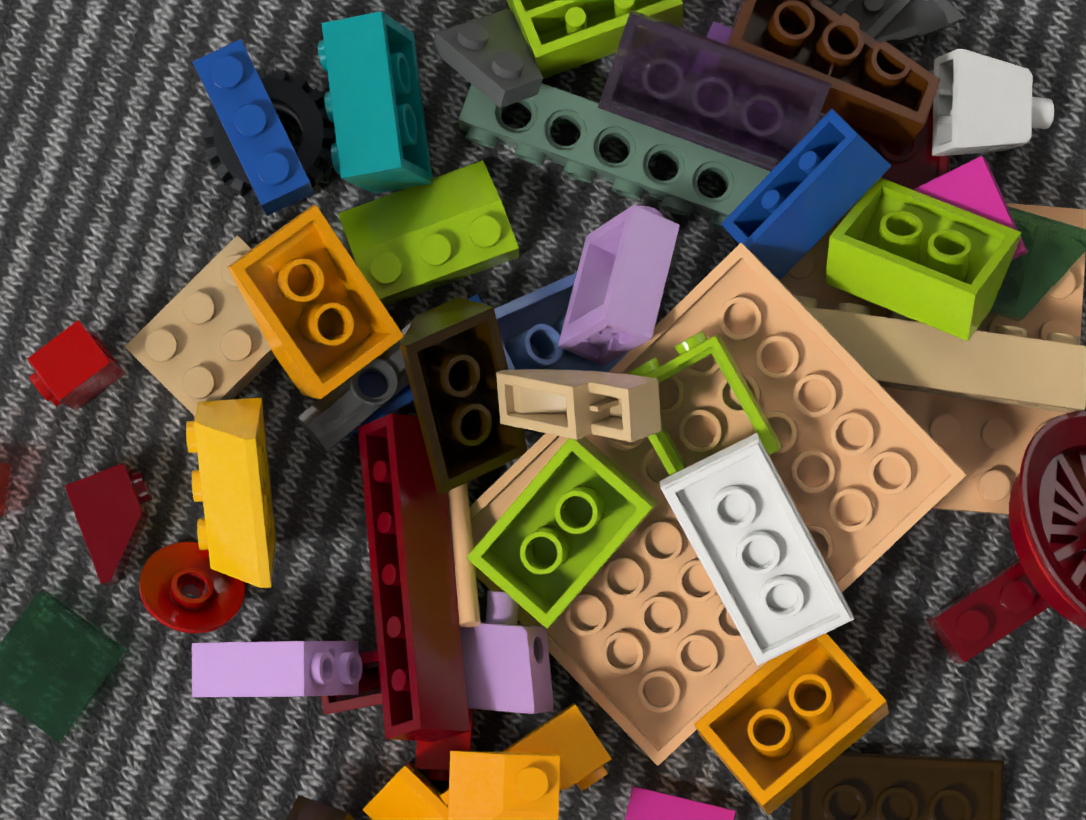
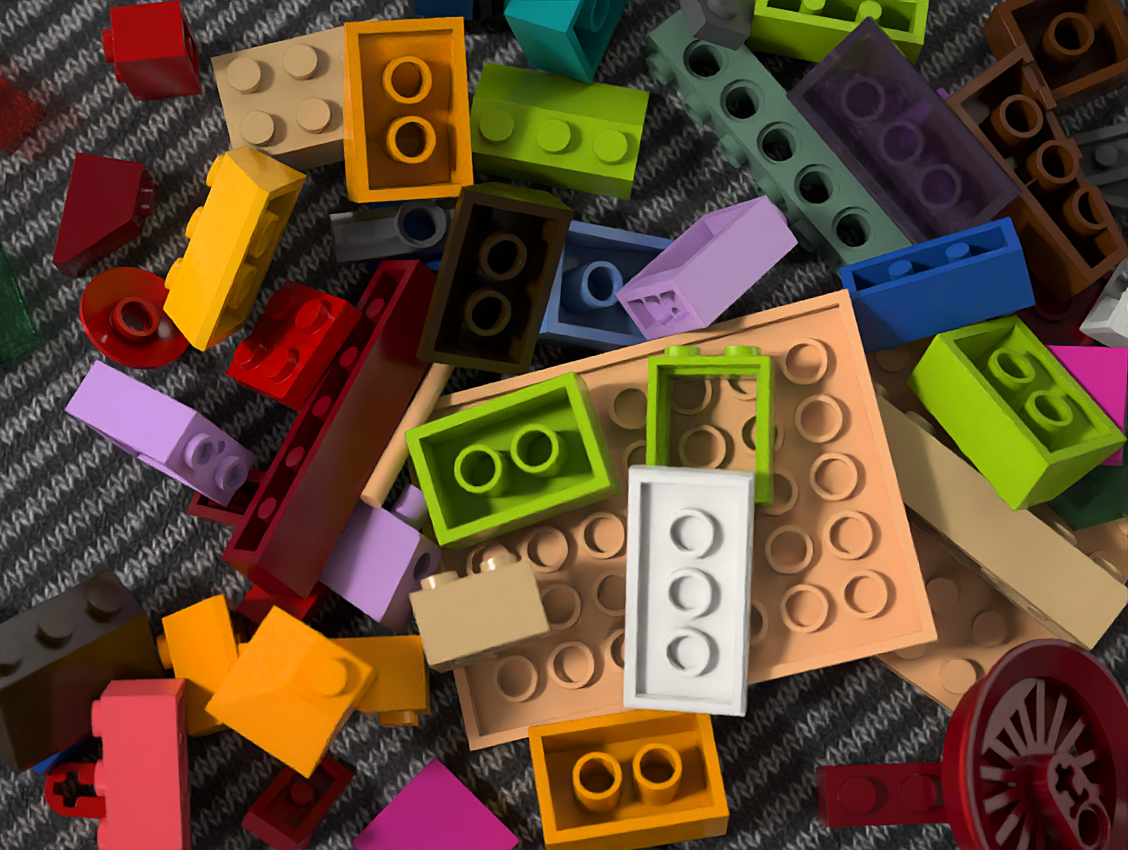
camera: 30 degrees right, 5 degrees down
tan slope [496,369,661,442] -> none
none -> red plate [224,279,363,412]
none -> tan brick [409,554,552,674]

